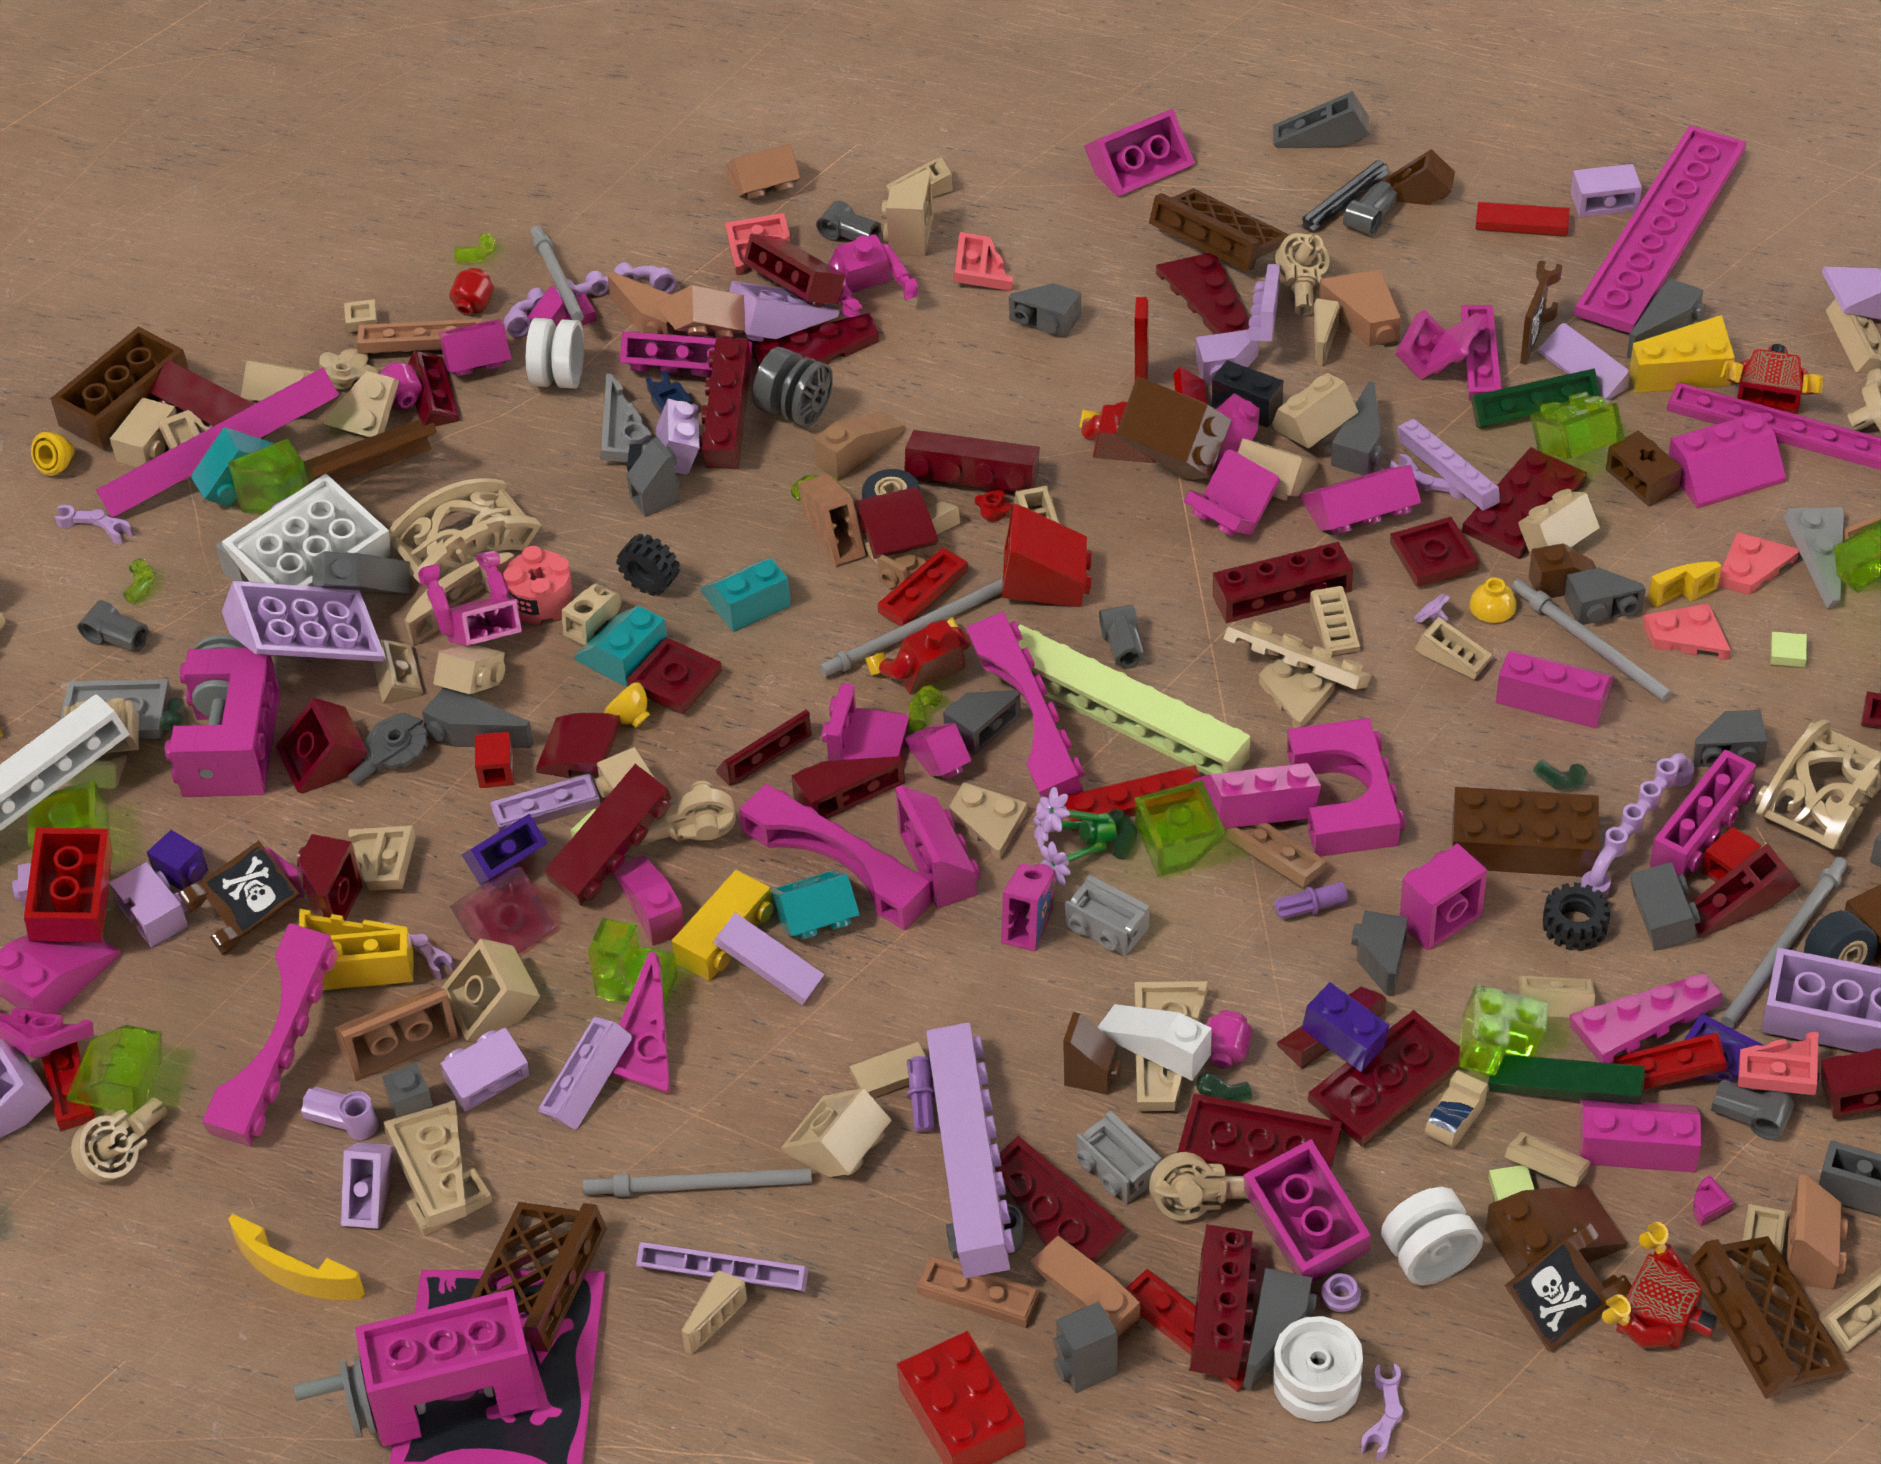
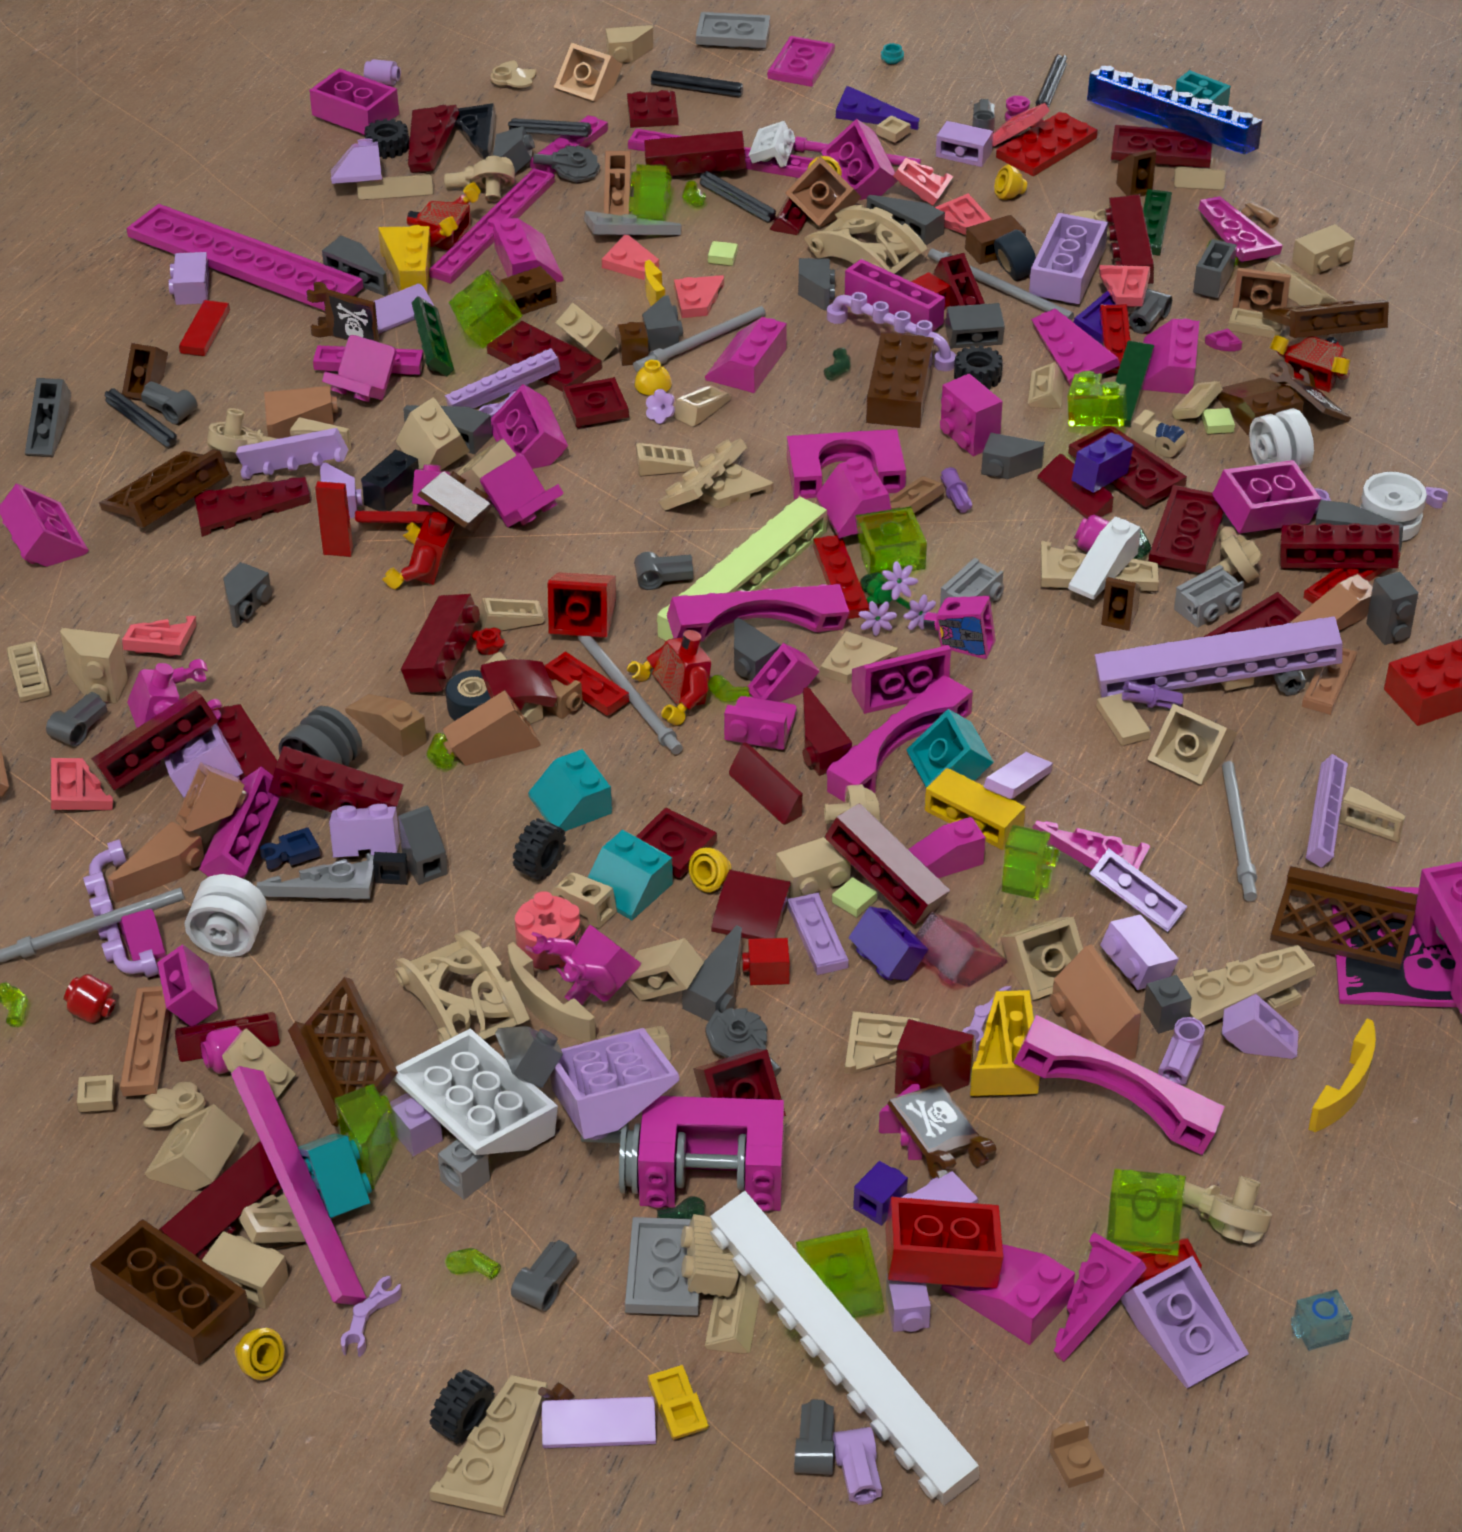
camera: 90 degrees left, 5 degrees down
dark red brick [1212,541,1353,623] -> none

